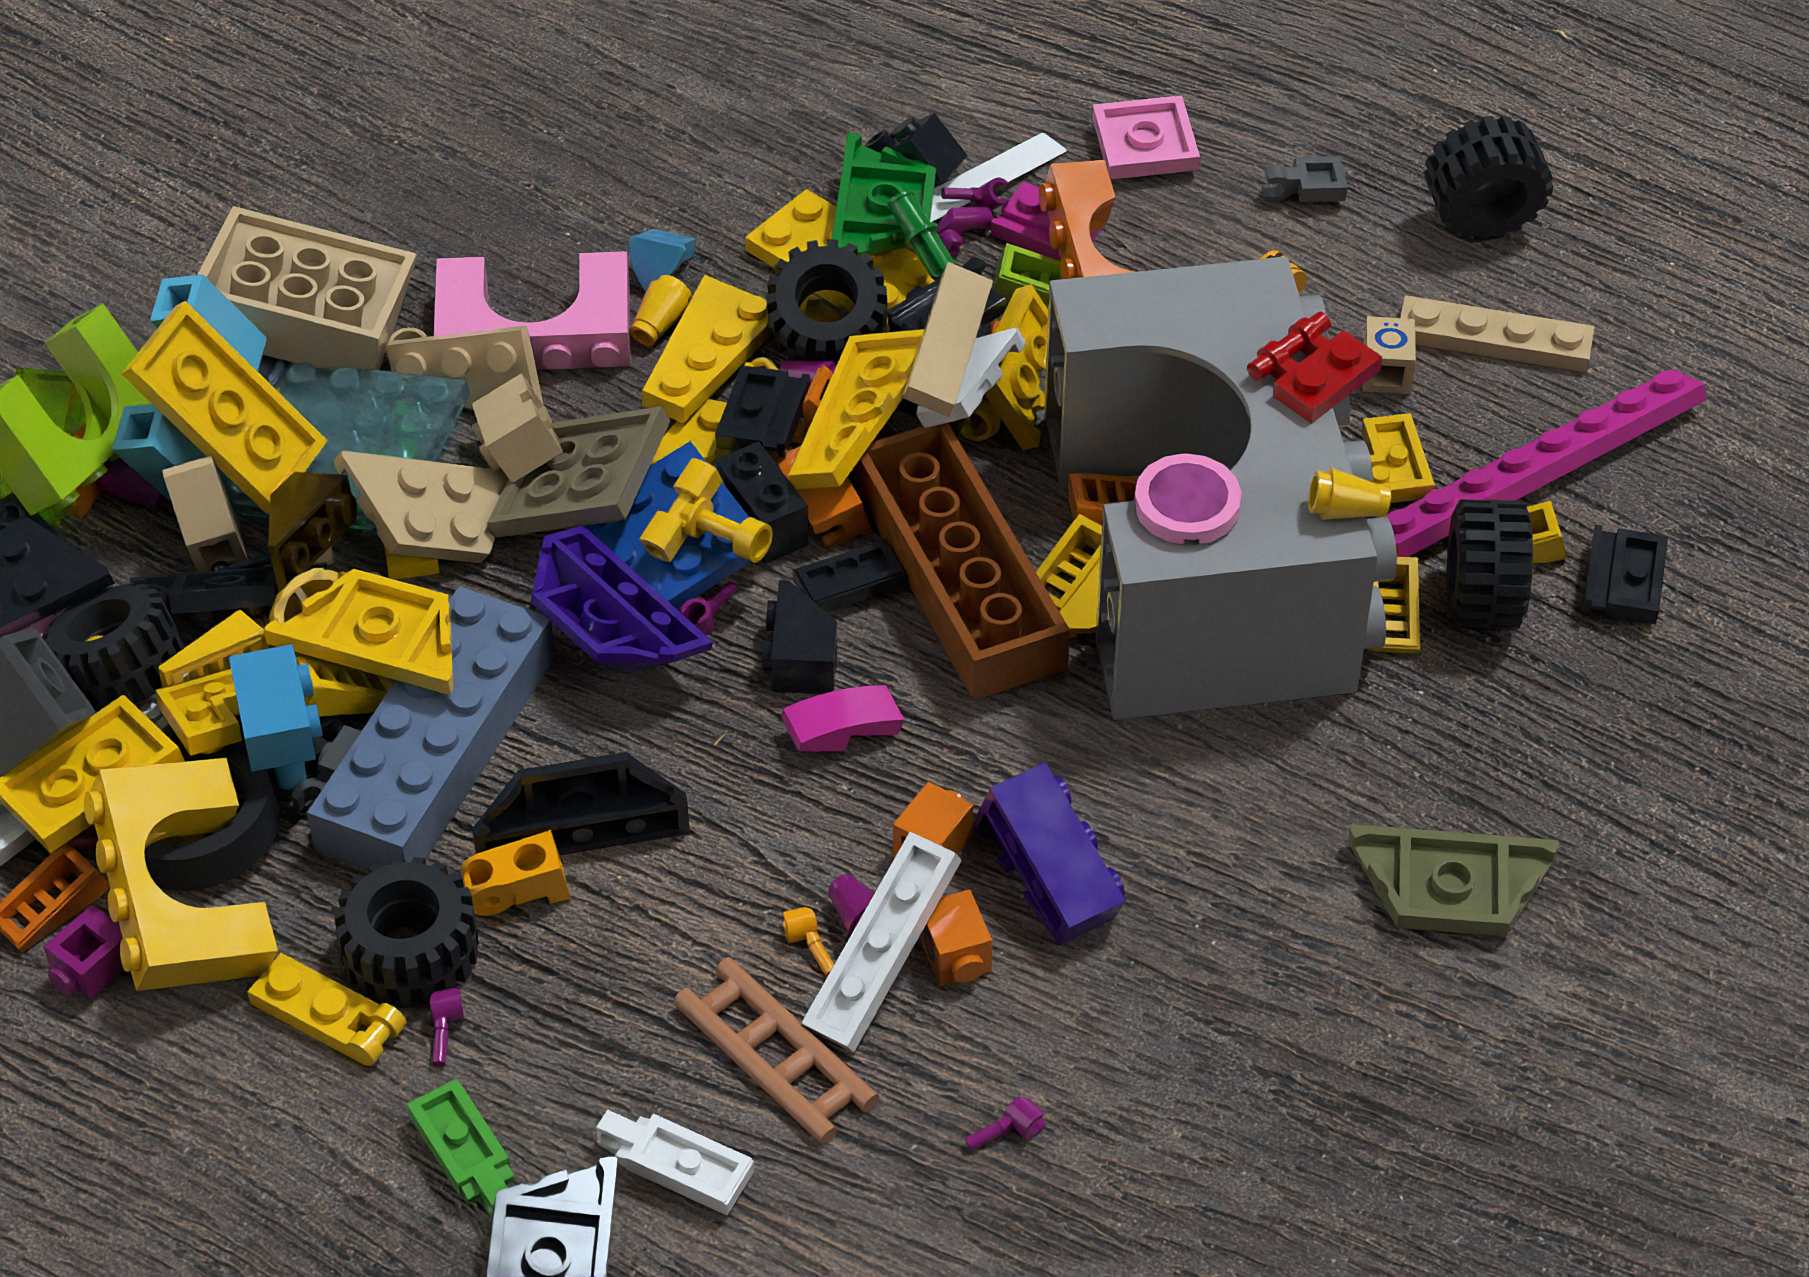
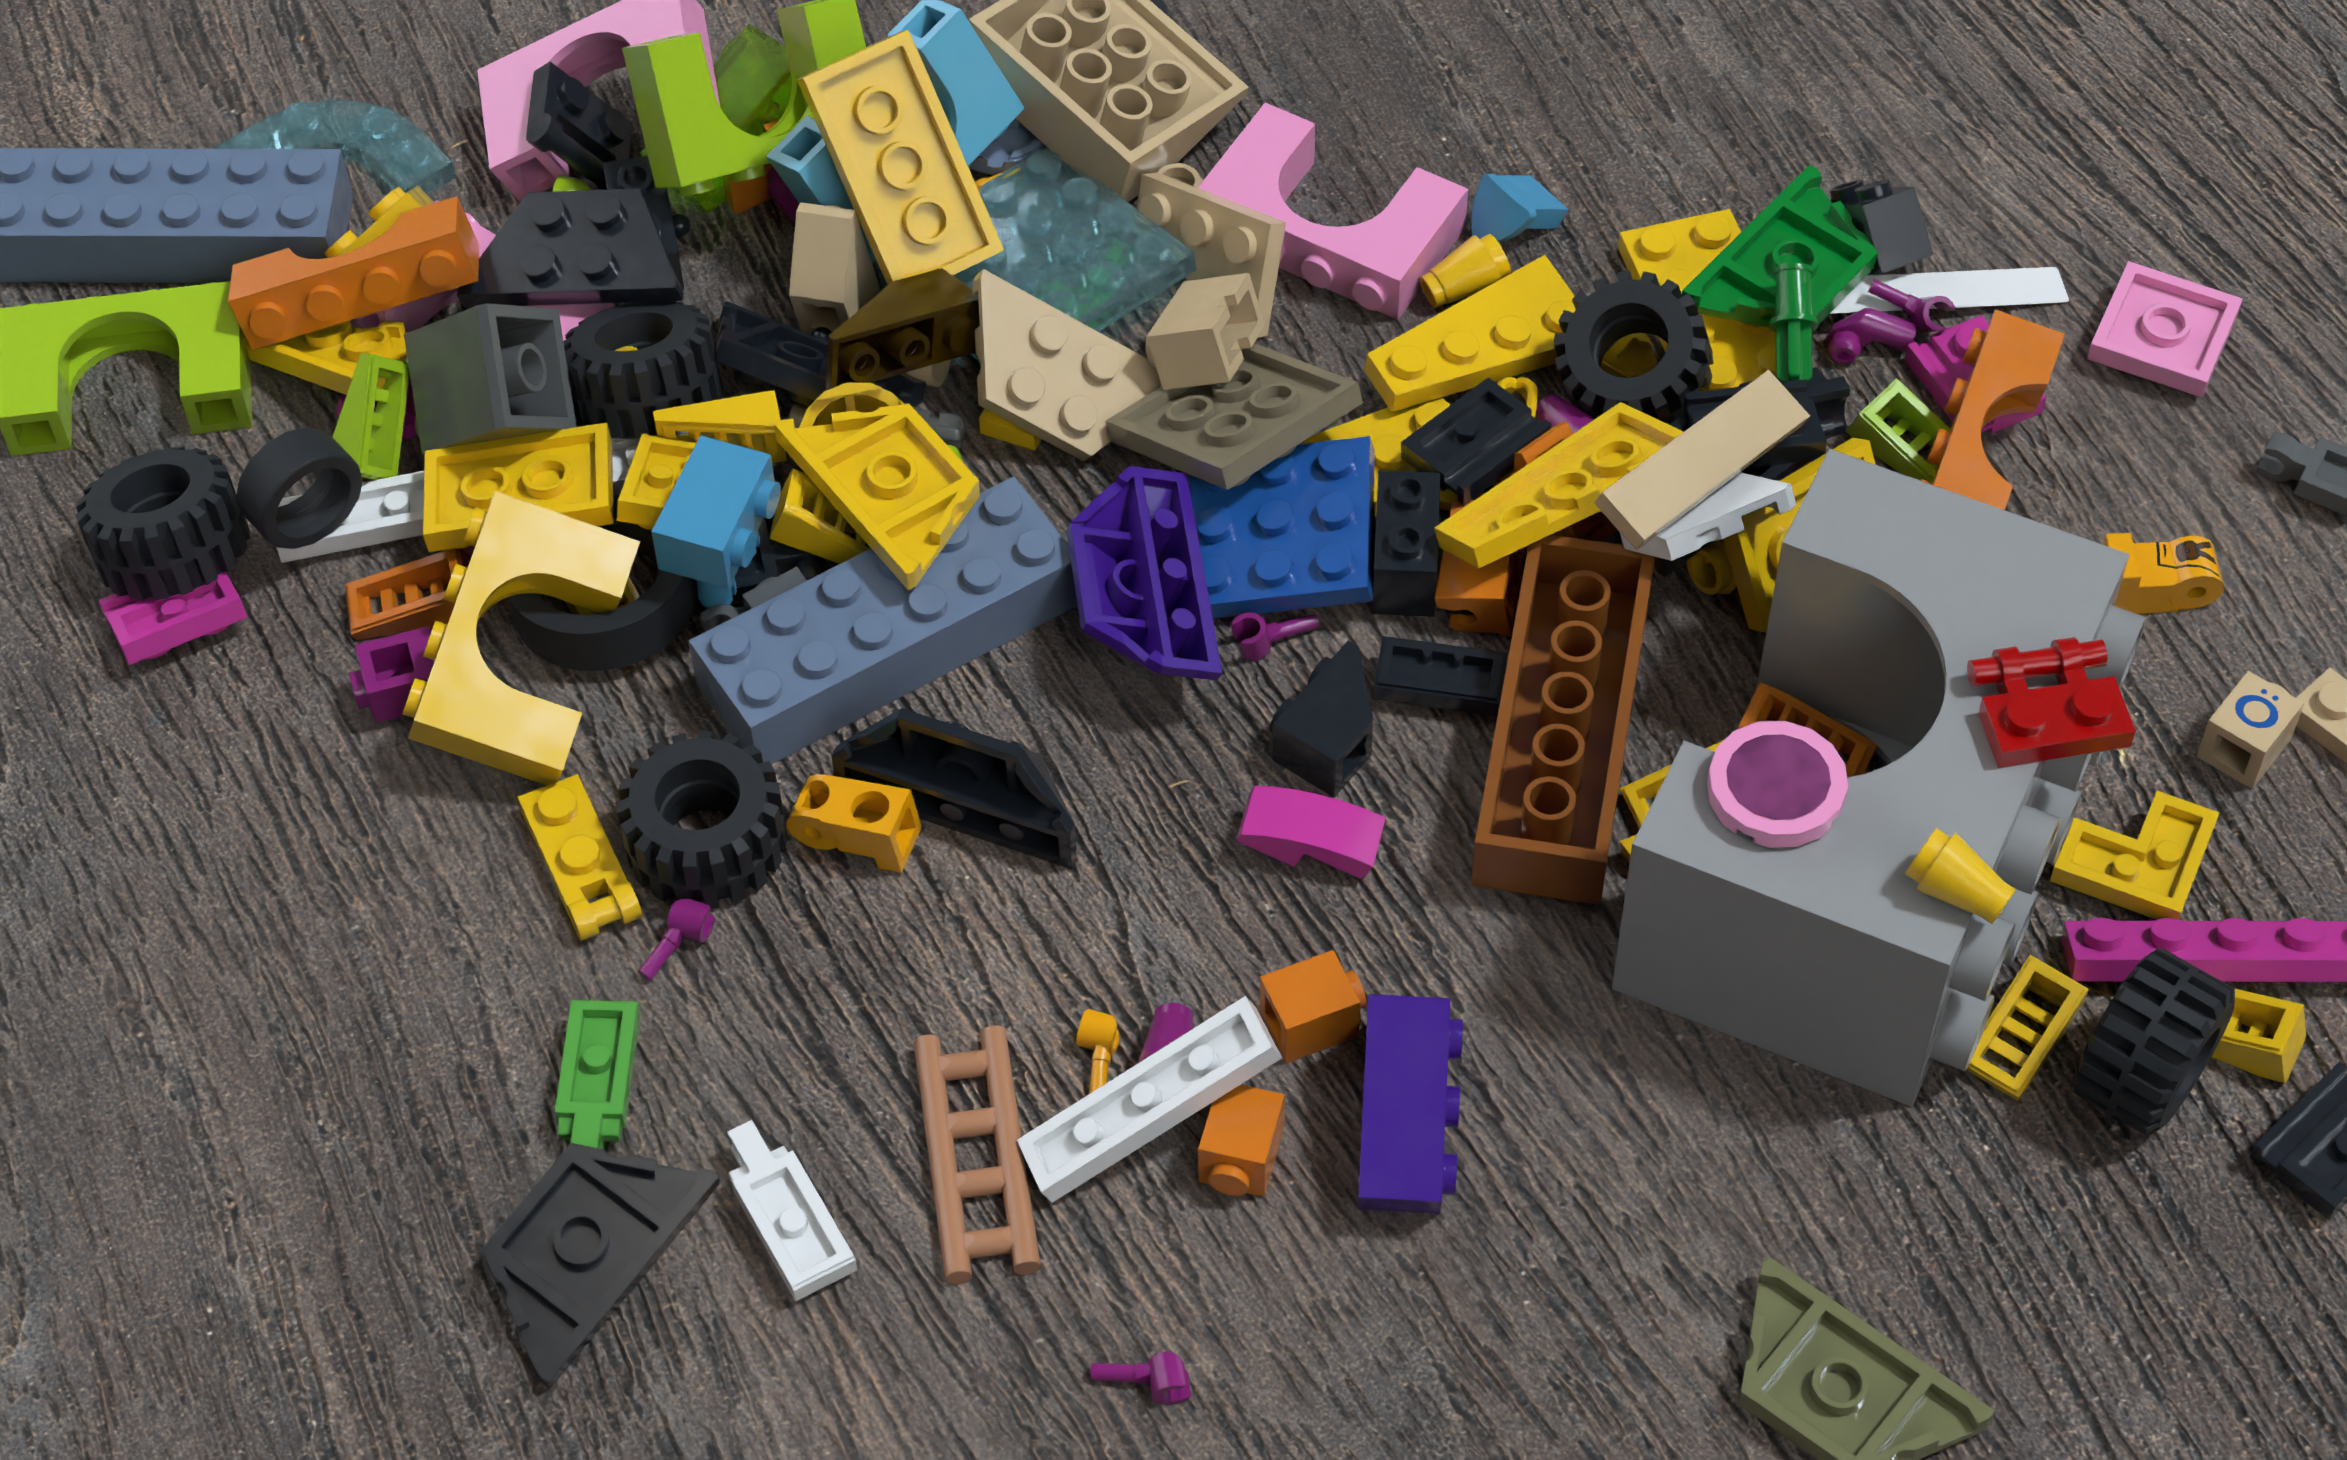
camera: 35 degrees right, 5 degrees up
yellow bar [639,458,773,563] -> none

